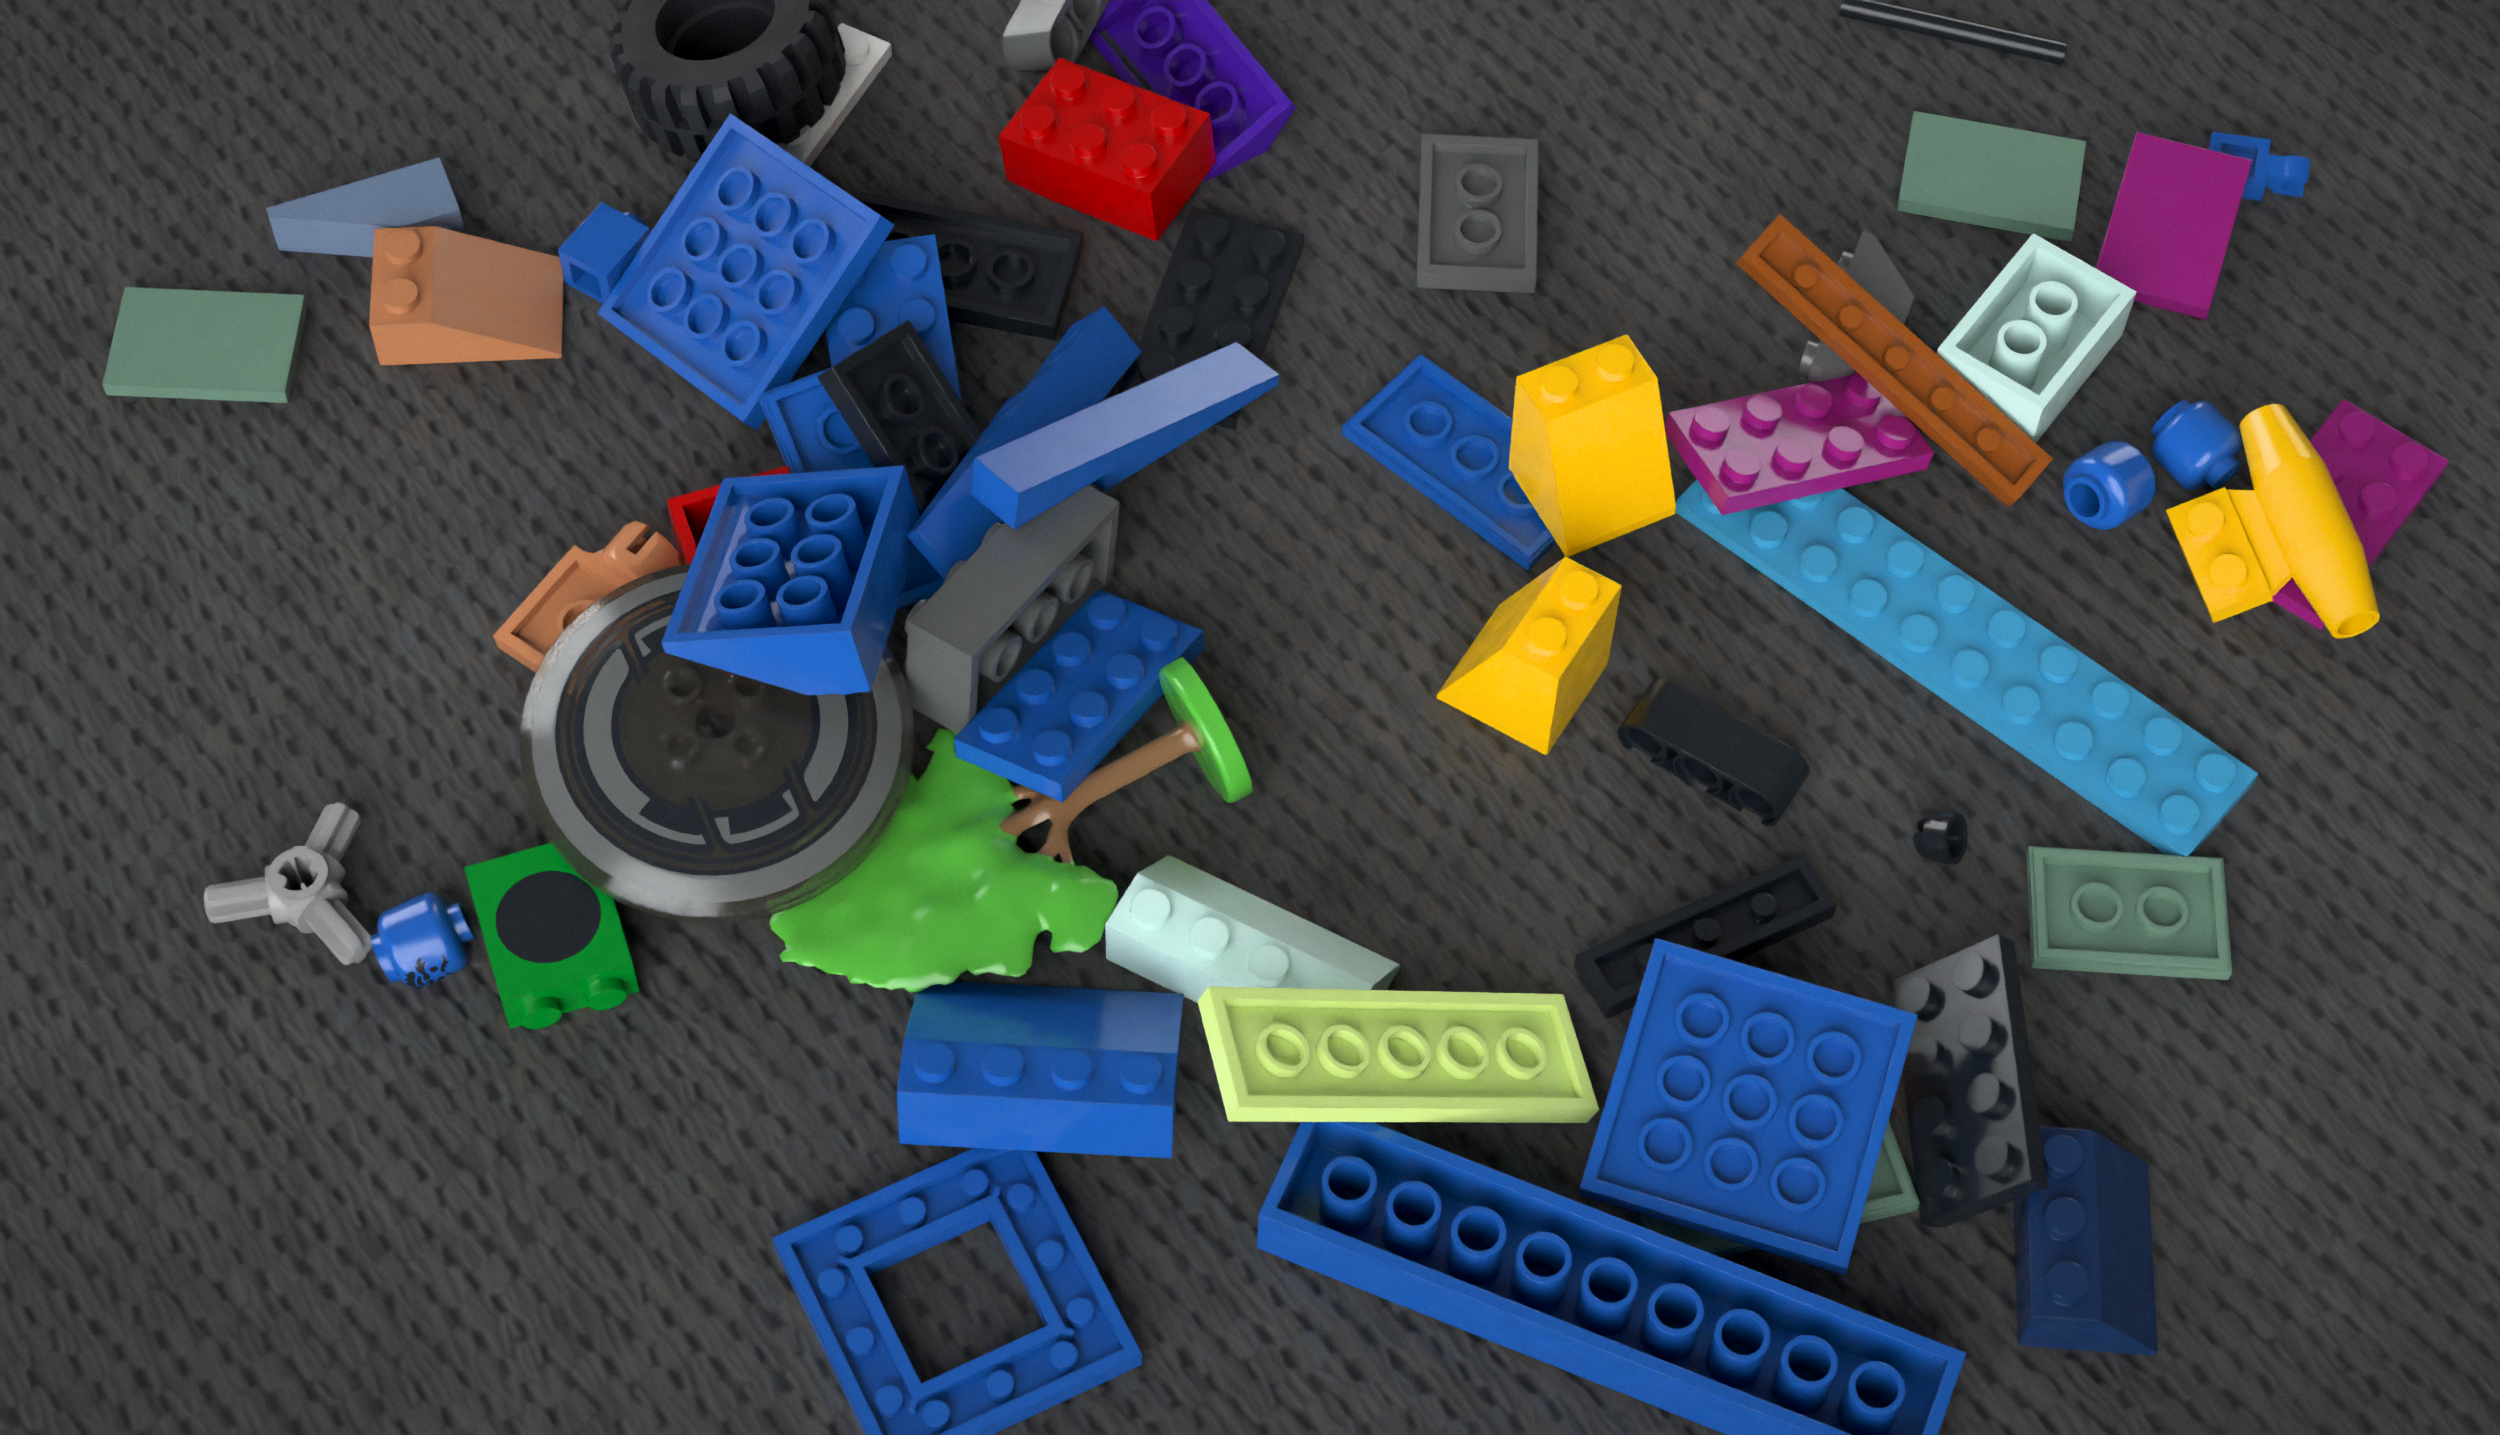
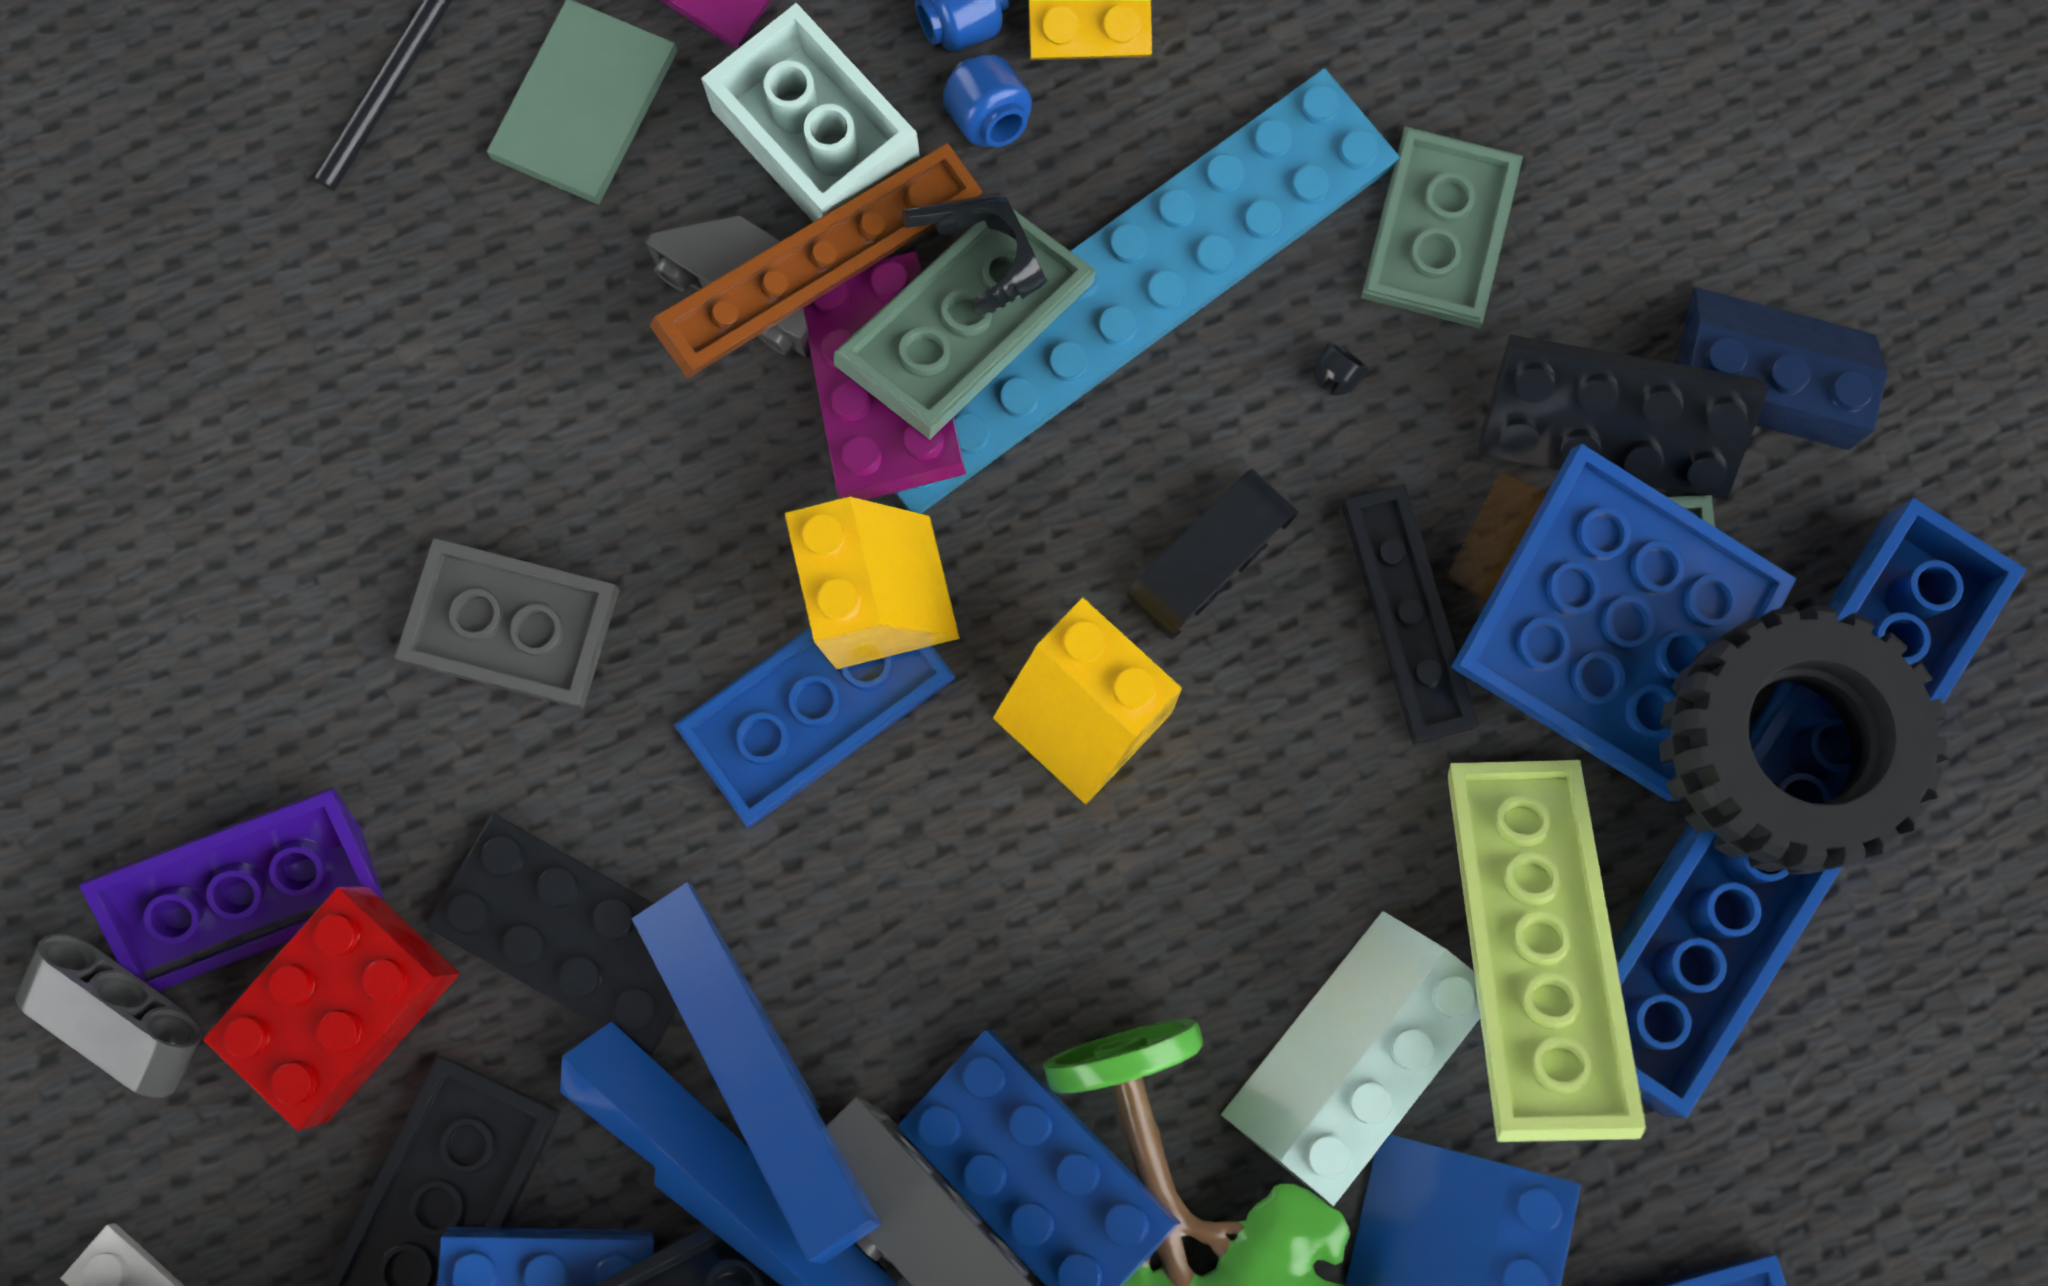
camera: 75 degrees left, 20 degrees up
none -> sand green tile [834,209,1096,440]
none -> black helmet [901,194,1047,316]
none -> black tyre [1659,605,1950,875]

